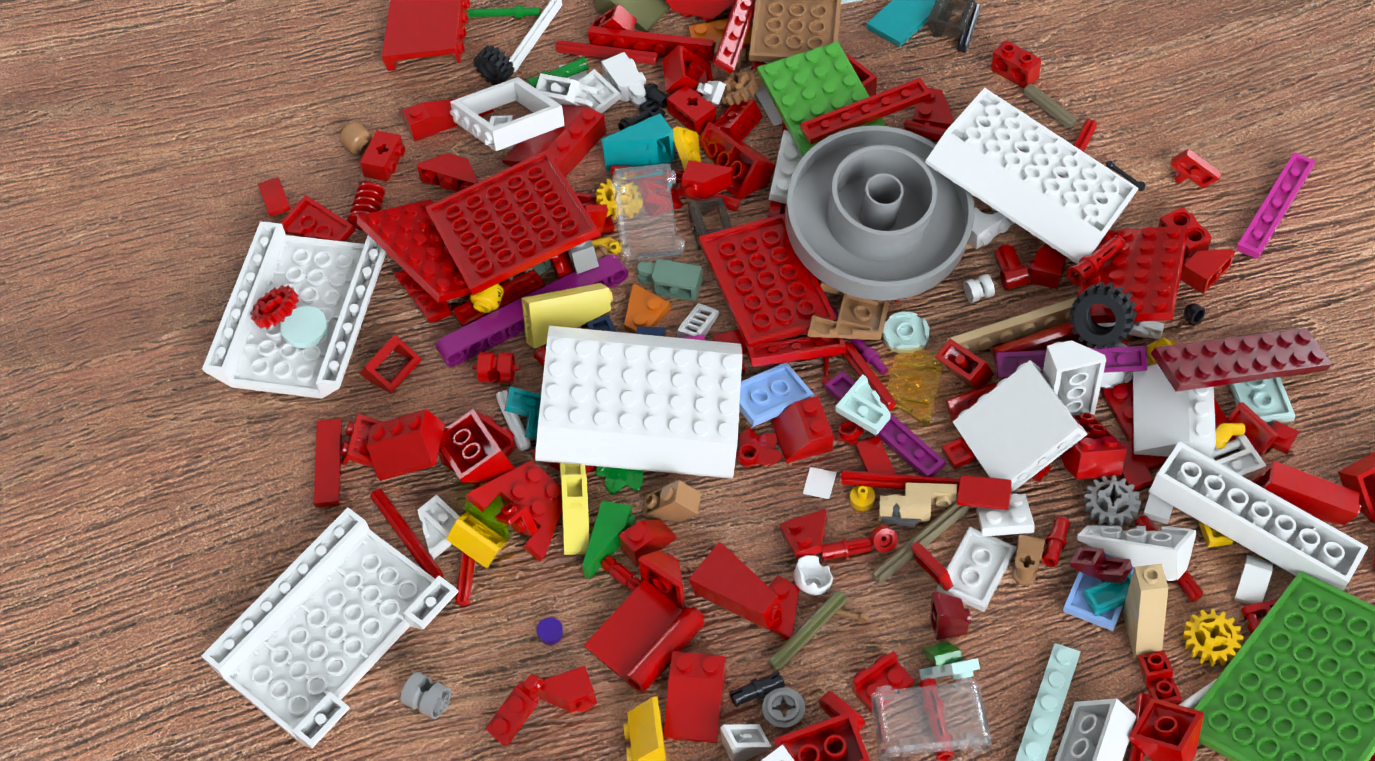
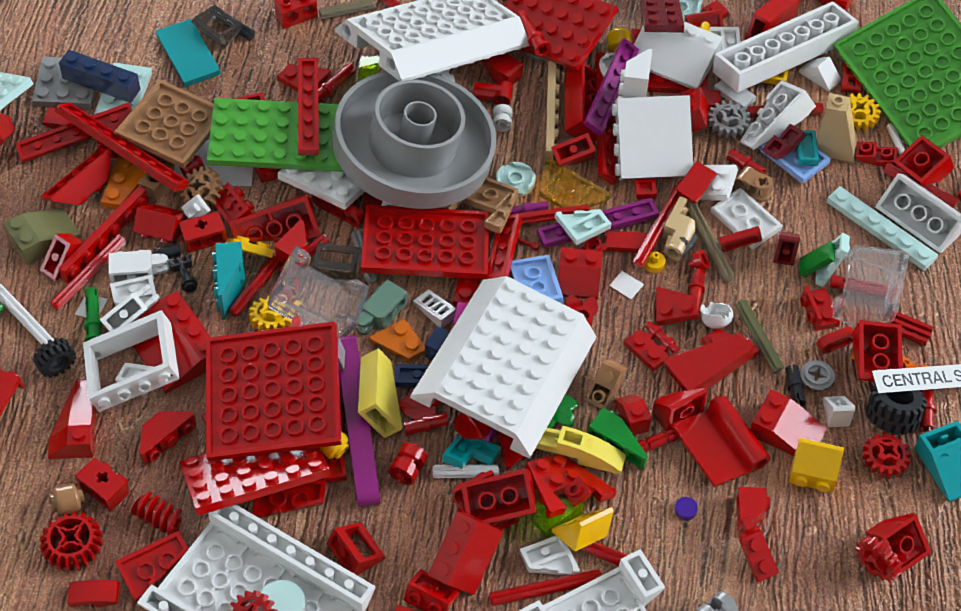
camera: 75 degrees left, 0 degrees up
black tyre [1069,282,1137,349] -> none
none -> red gear [40,511,103,572]
none -> red plate [624,321,680,372]

